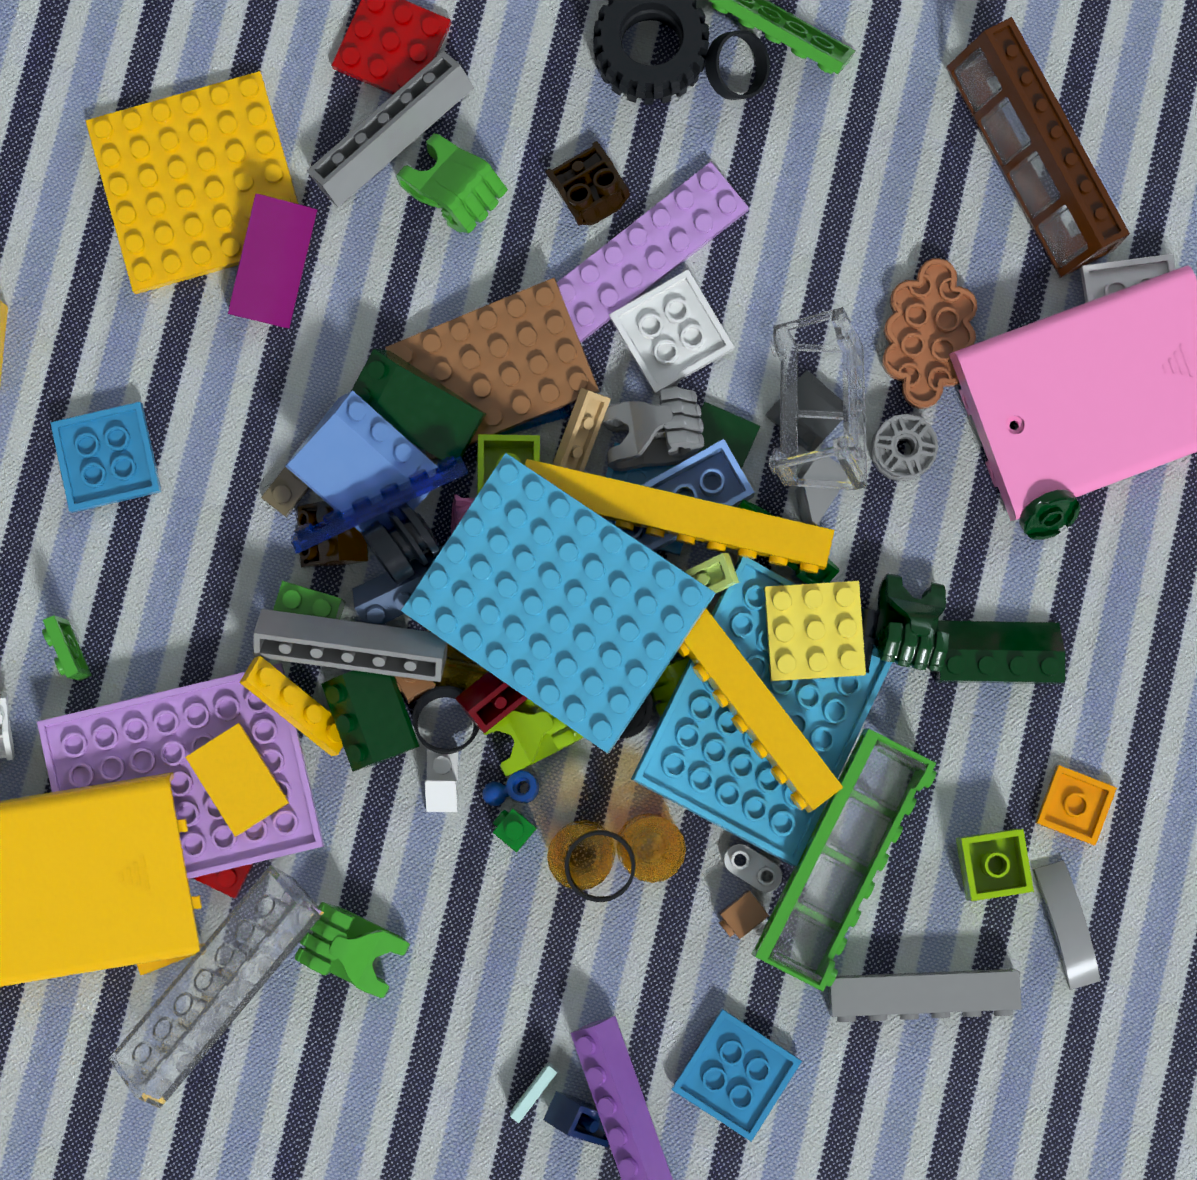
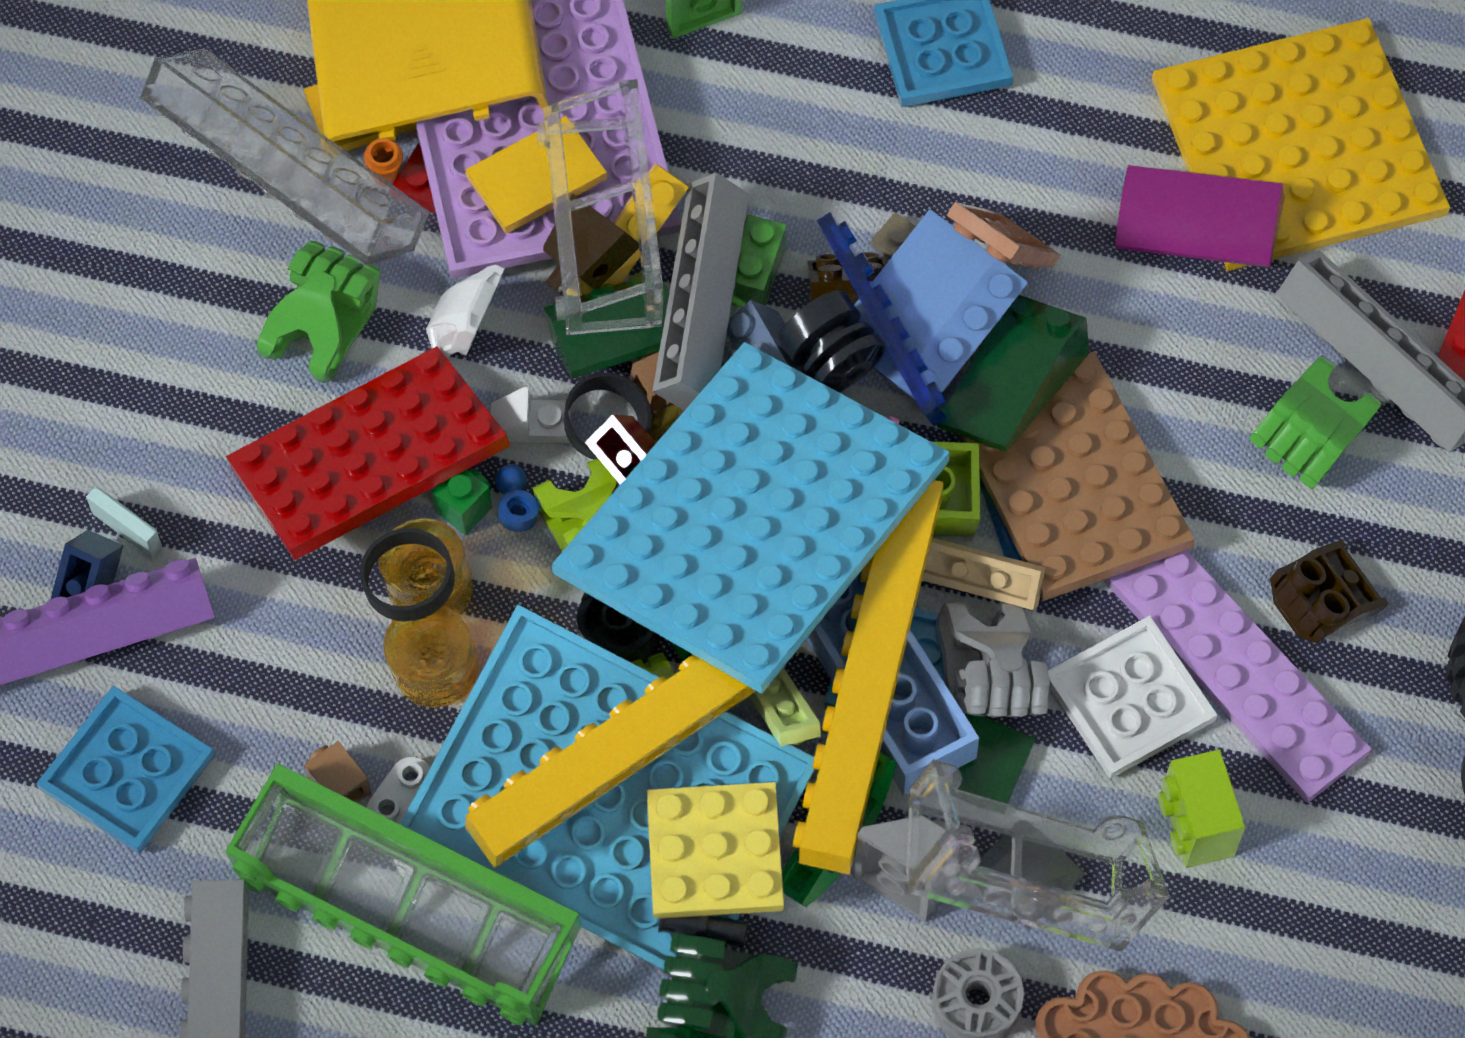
camera: 90 degrees right, 20 degrees down
none -> red plate [226,346,511,561]
none -> orange cone [364,138,403,187]
none -> white slope [426,265,505,359]
none -> clear windscreen [536,79,663,335]
none -> dark brown torso [543,194,641,296]
none -> nougat plate [946,202,1061,269]
none -> lime brick [1158,749,1245,868]

